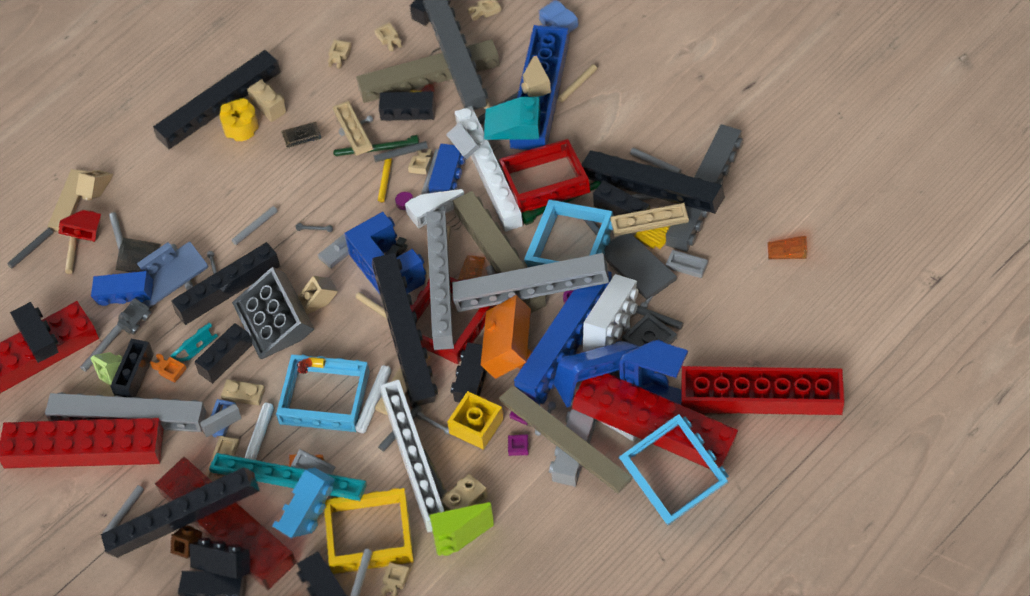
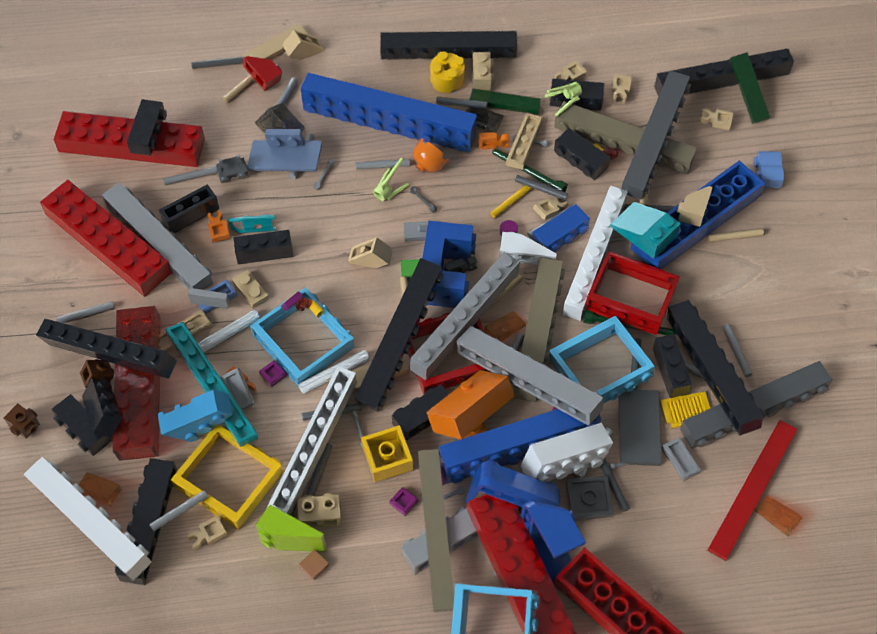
camera: 35 degrees right, 5 degrees up
blue brick [91,271,153,306] -> none
yellowish green slope [91,352,123,386] -> none
black brick [171,242,280,325] -> none
dark grey slope [232,267,314,359] -> none
light grey tile [446,122,480,159] -> none
tan tile [610,203,689,236] -> none
none -> magenta tile [259,360,287,387]
none -> magenta tile [281,291,303,311]
none -> nougat tile [299,550,329,580]
none -> blue brick [300,72,477,153]
none -> yellowish green plant [373,158,409,201]
none -> bright green tile [401,259,419,279]
none -> orange cylinder [413,138,449,173]
none -> dark grey bar [436,96,488,109]
none -> dark green tile [469,88,541,114]
none -> orange plate [479,132,510,149]
none -> yellowish green plant [544,82,582,117]
none -> black brick [549,78,604,110]
none -> red tile [707,419,797,561]

